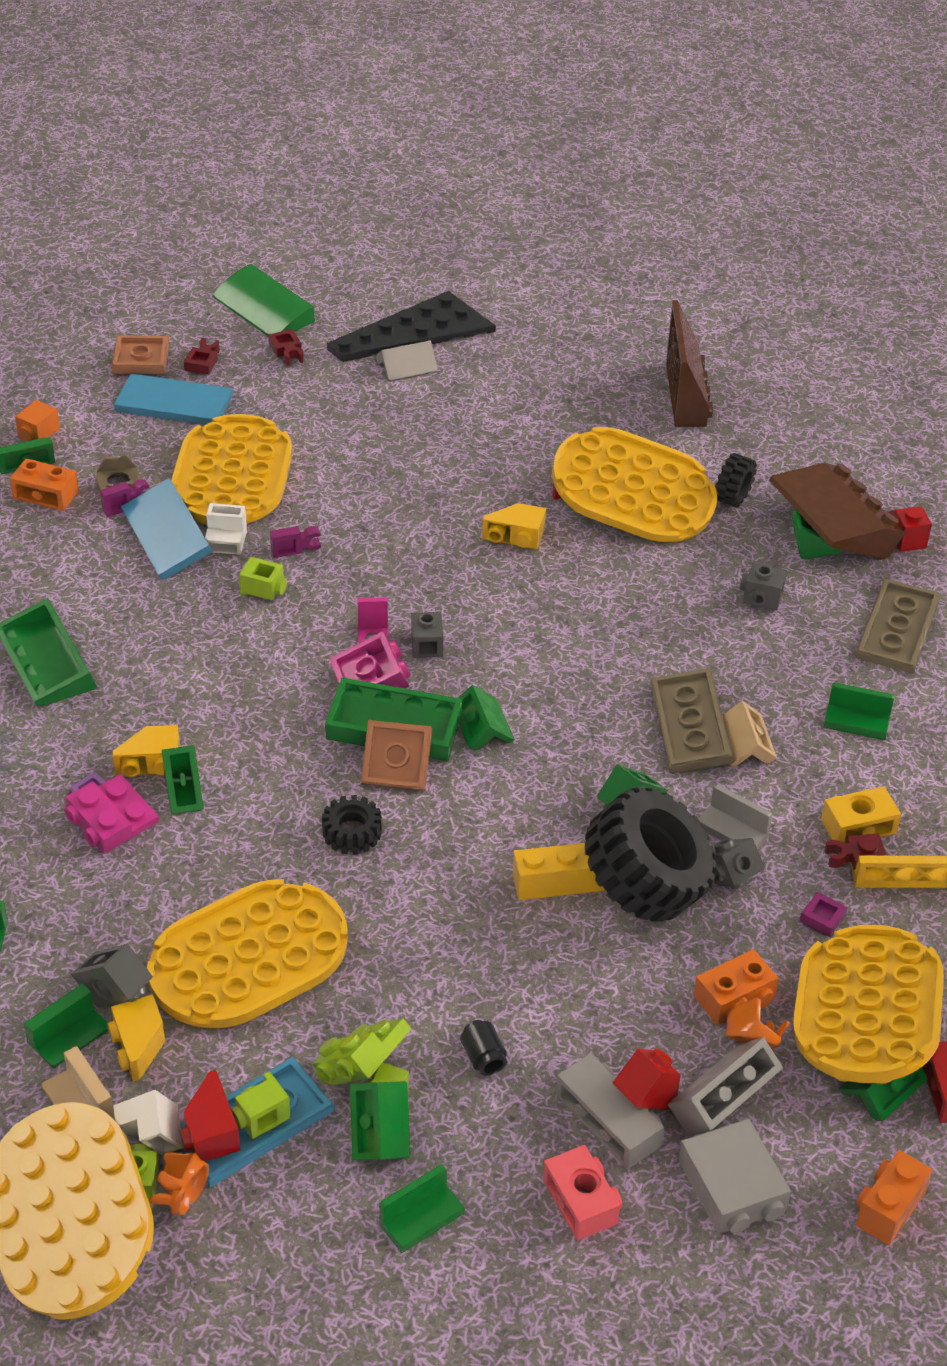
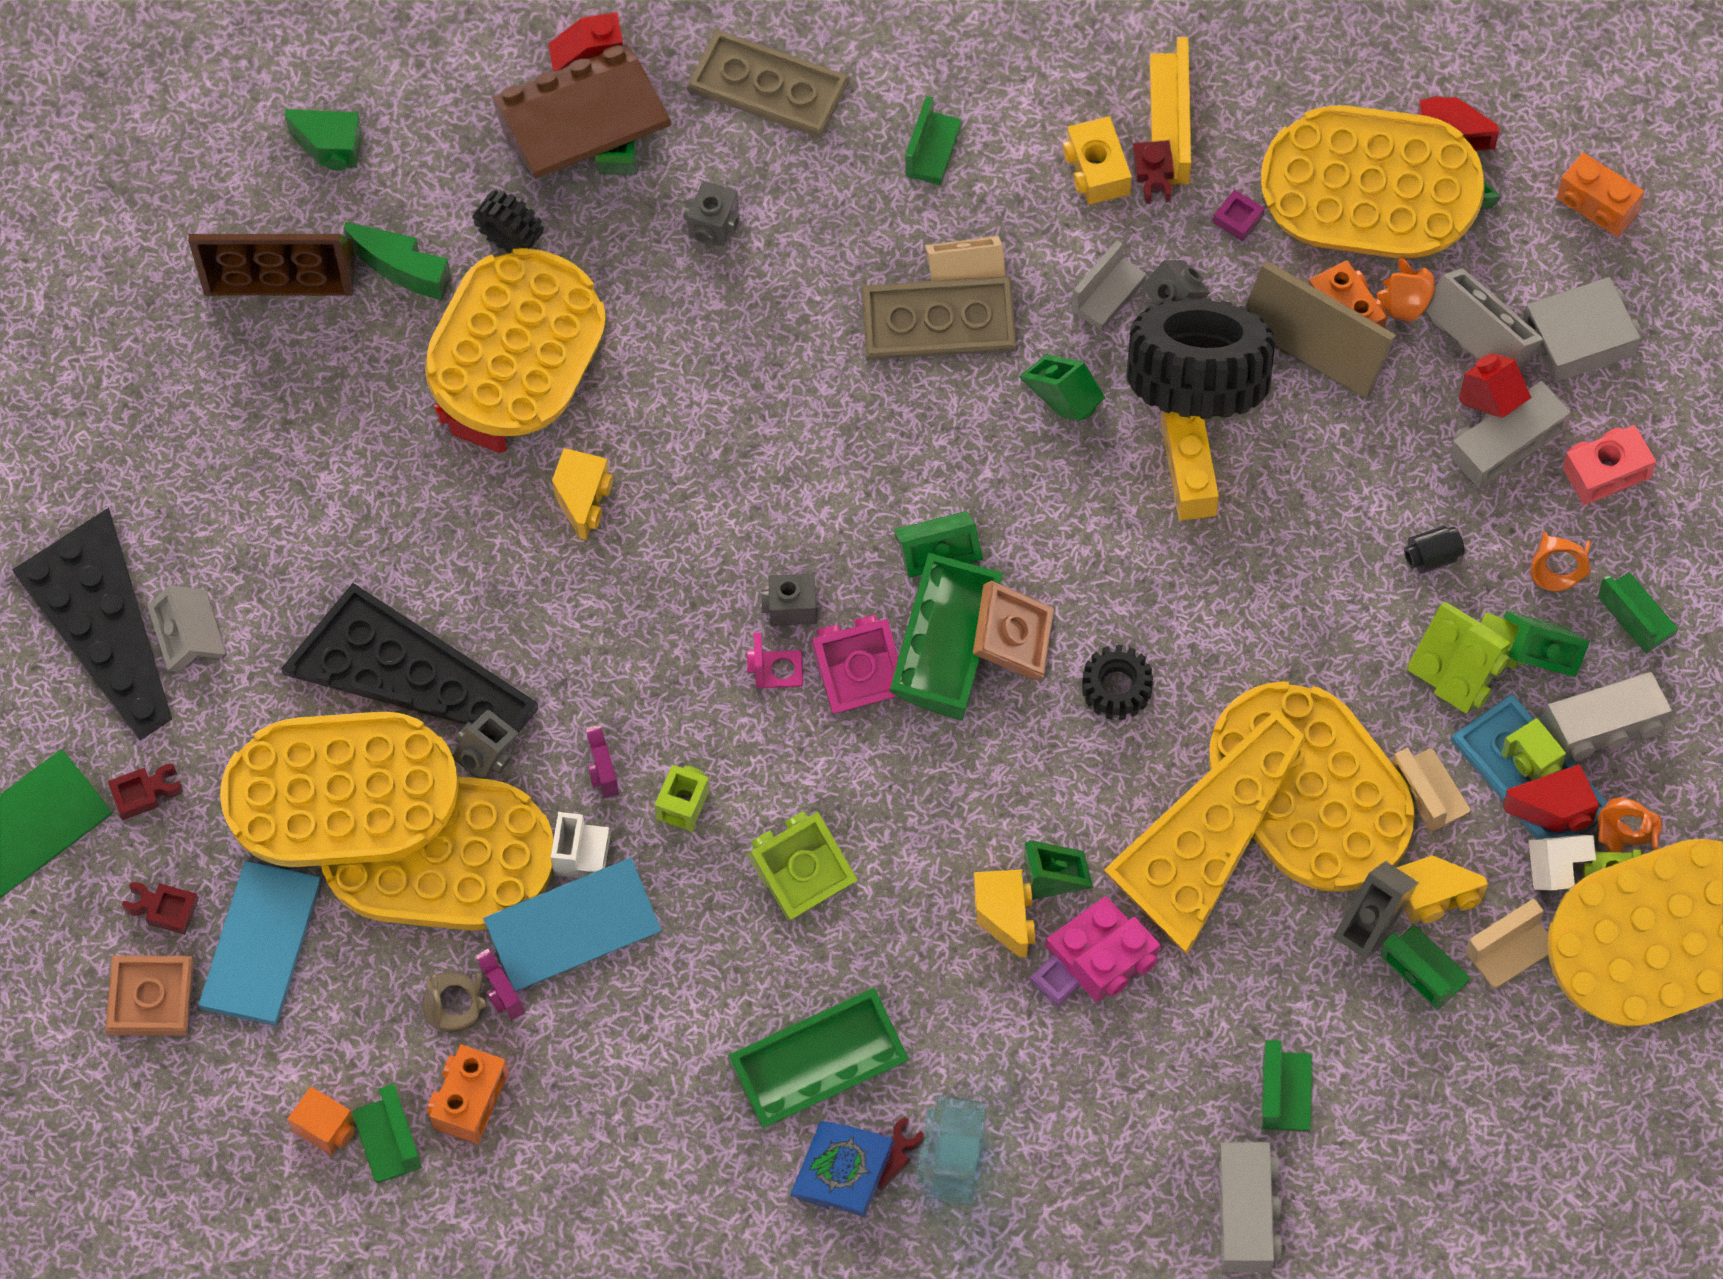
camera: 85 degrees left, 20 degrees up
none -> yellow plate [220,712,459,867]
none -> black wing [281,583,539,734]
none -> green slope [284,109,362,171]
none -> green slope [343,222,451,301]
none -> dark grey brick [453,709,519,779]
none -> lime plate [745,810,858,921]
none -> yellow wing [1104,709,1305,955]
none -> dark tan tile [1245,261,1396,398]
none -> tan panel [1392,748,1471,833]
none -> orange piece [1530,531,1591,592]
none -> light grey brick [1540,672,1672,761]

